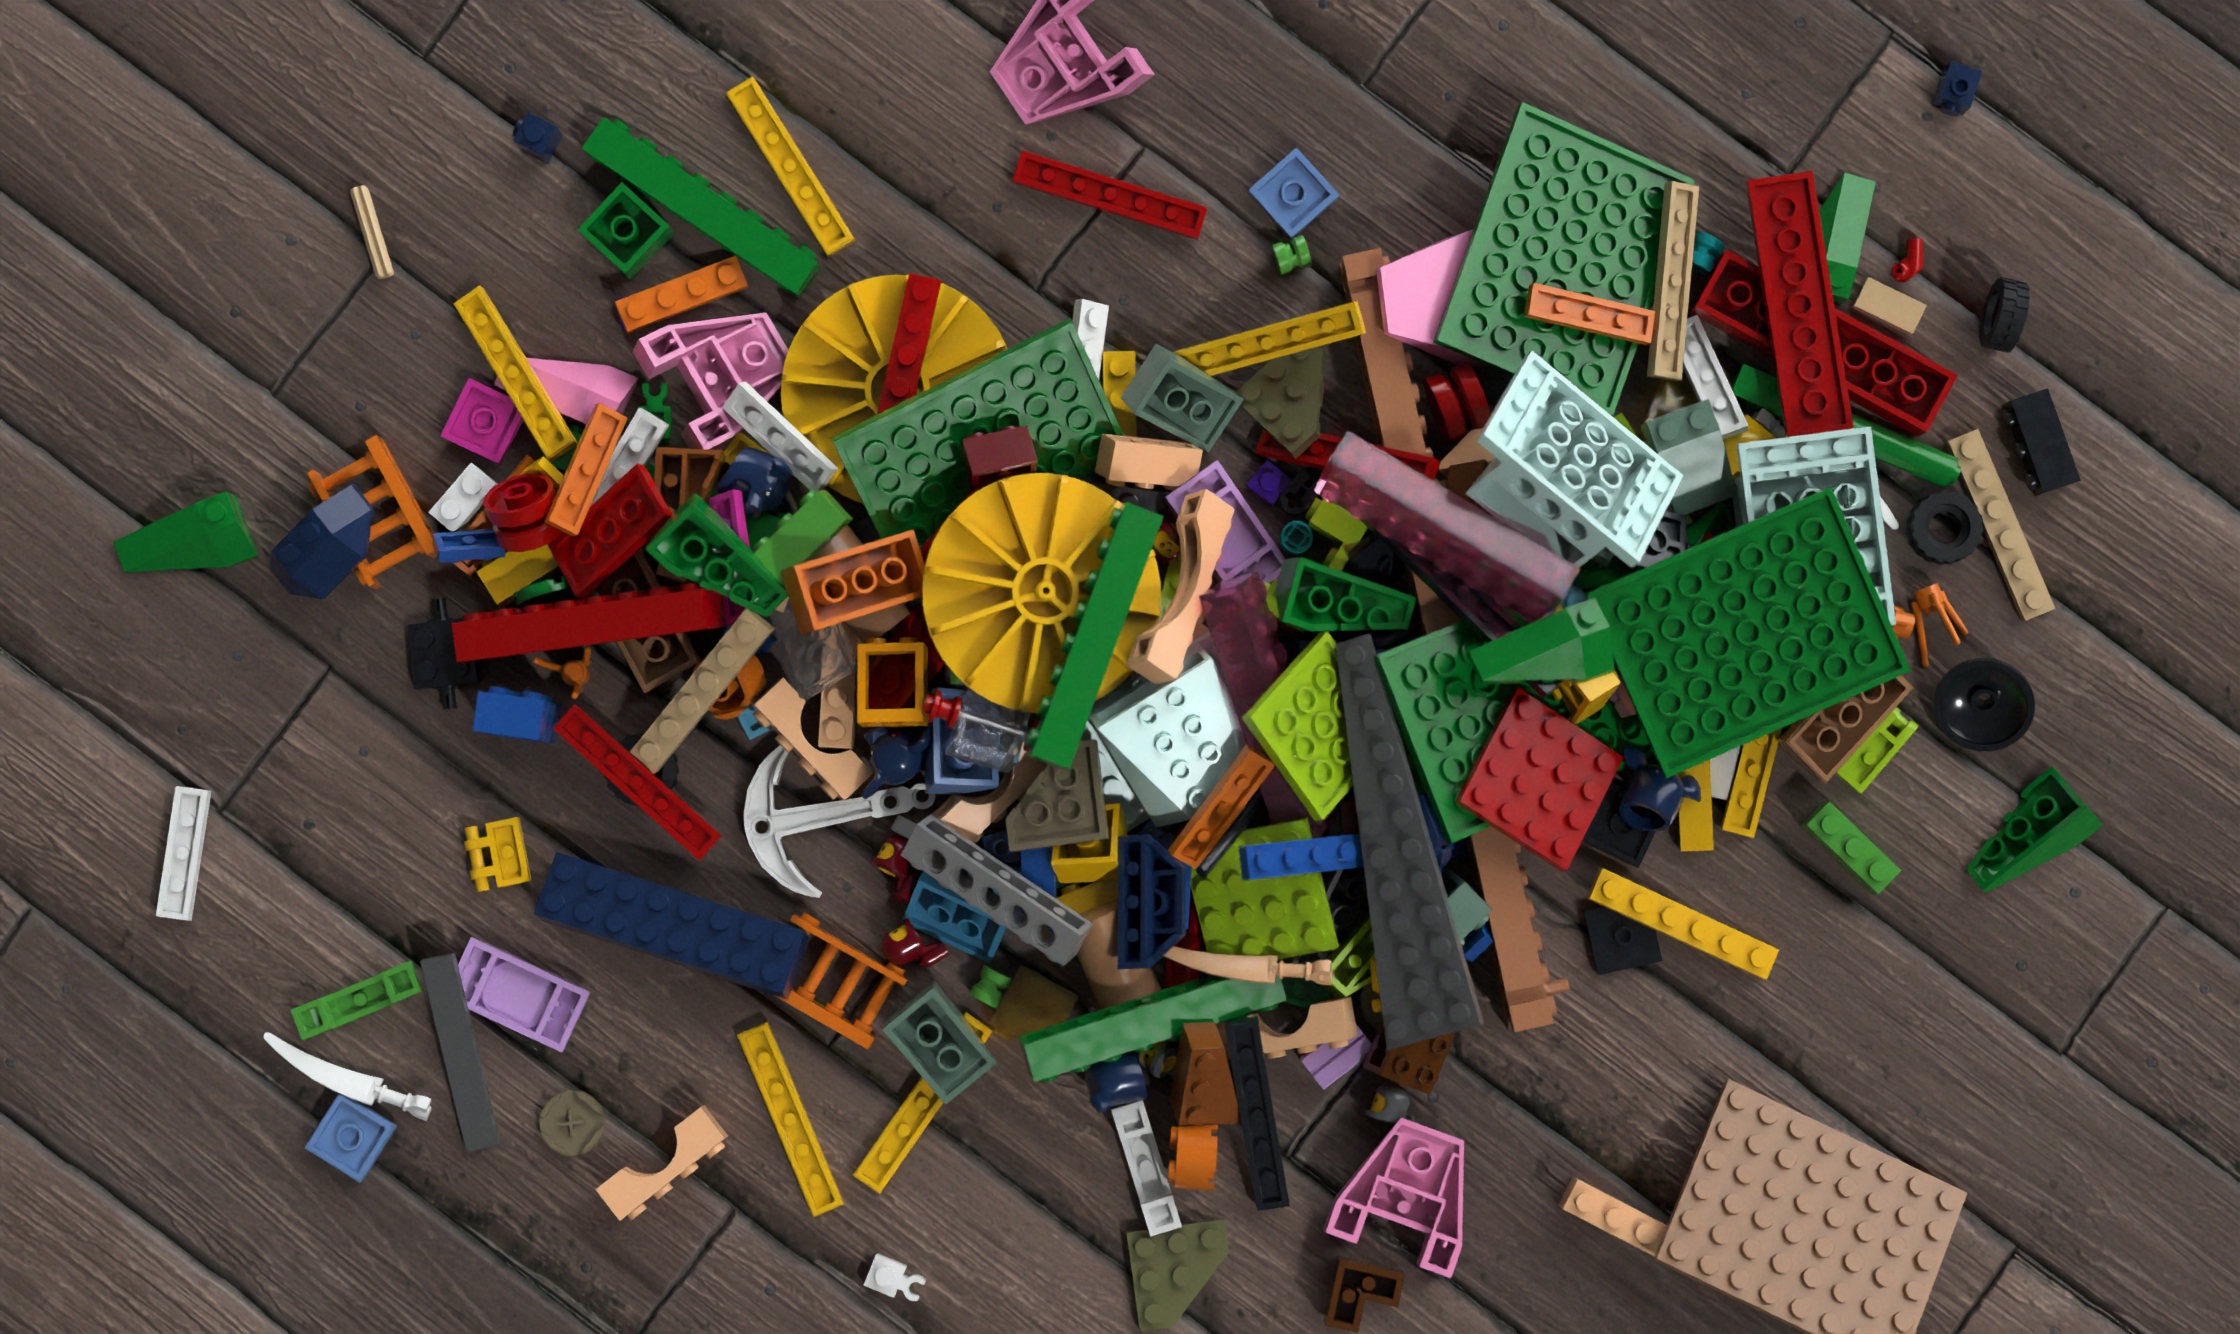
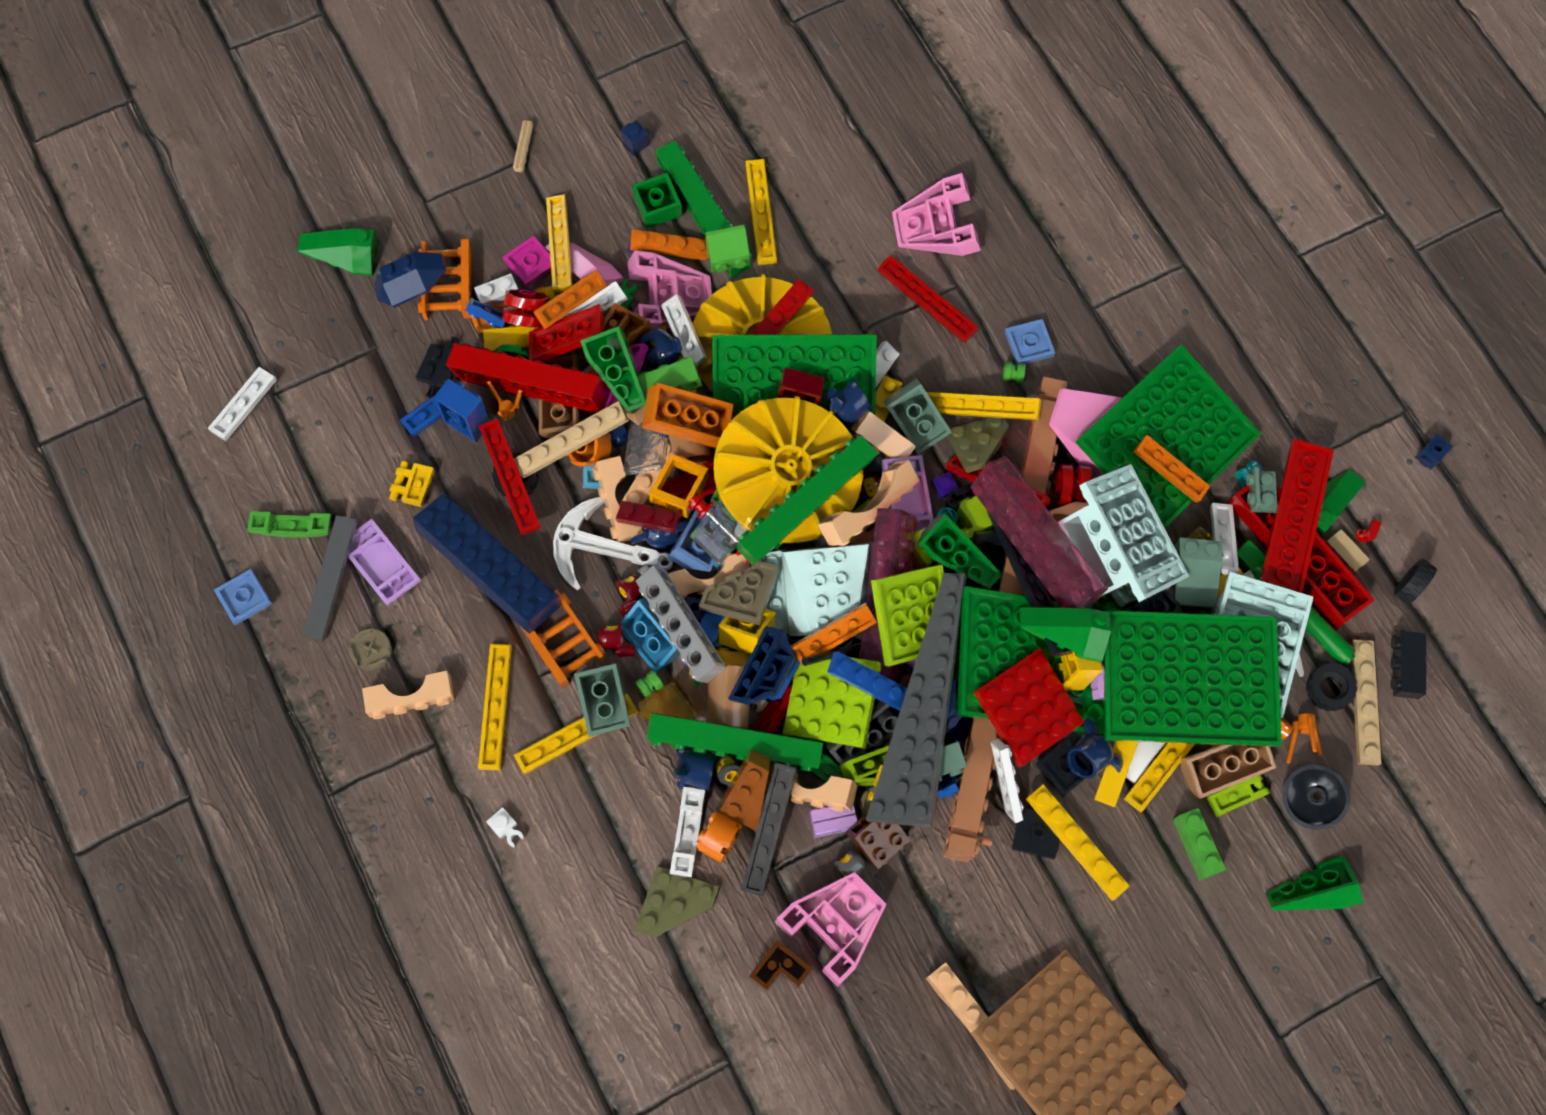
camera: 20 degrees right, 15 degrees down
white sword [264,1032,432,1121] -> none
light nougat sword [1164,946,1333,985] -> none
tan plate [1647,181,1699,381] -> none
none -> blue plate [400,397,441,437]
none -> dark red plate [616,501,682,533]
none -> bright green slope [705,225,750,273]
none -> dark blue piece [827,378,871,431]
none -> white plate [990,738,1023,823]
none -> sand green bracket [1246,467,1277,513]

